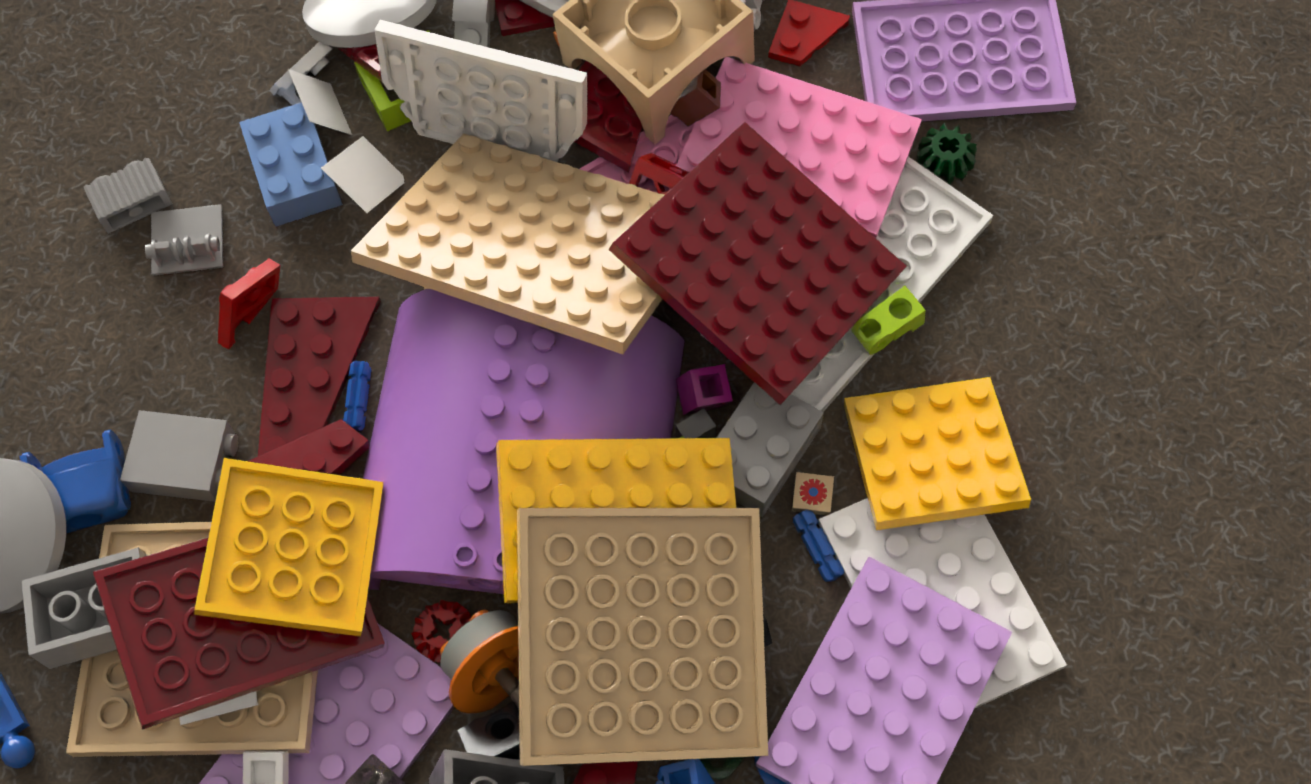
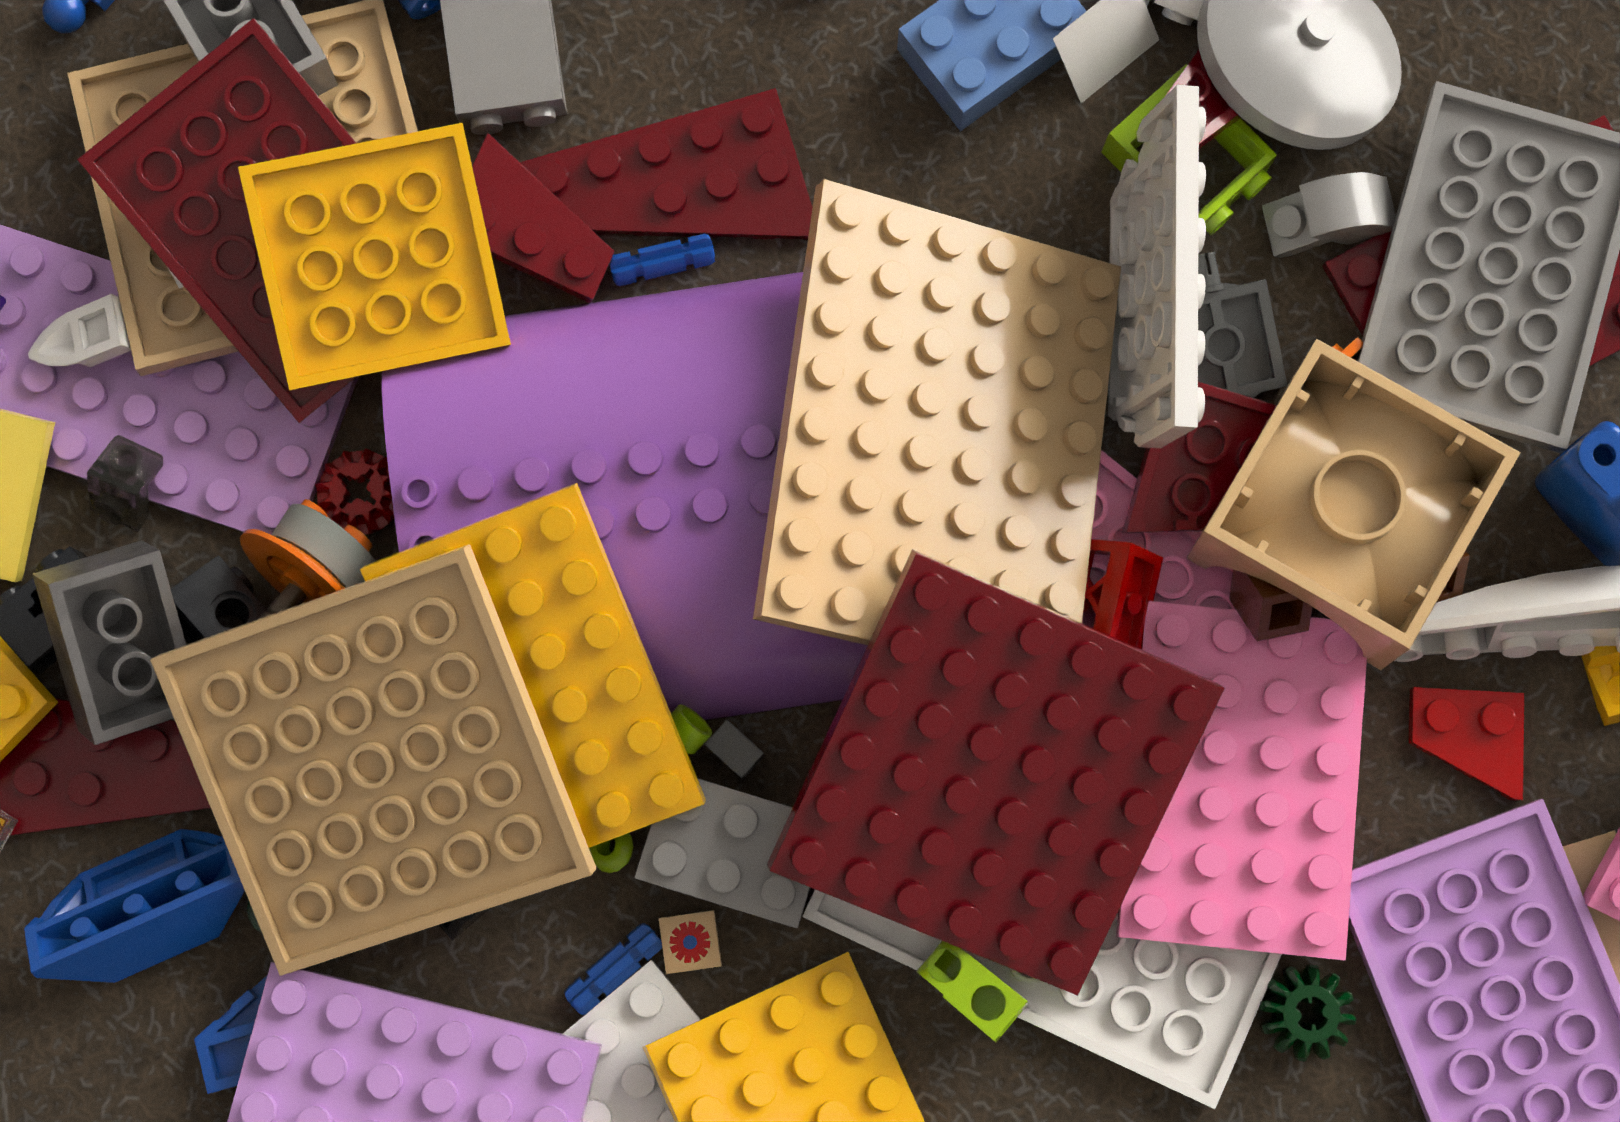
camera: 75 degrees right, 15 degrees up
red wing [218,258,280,350] -> none
white sticker [321,136,404,213] -> none
magenta brick [676,364,733,415] -> none

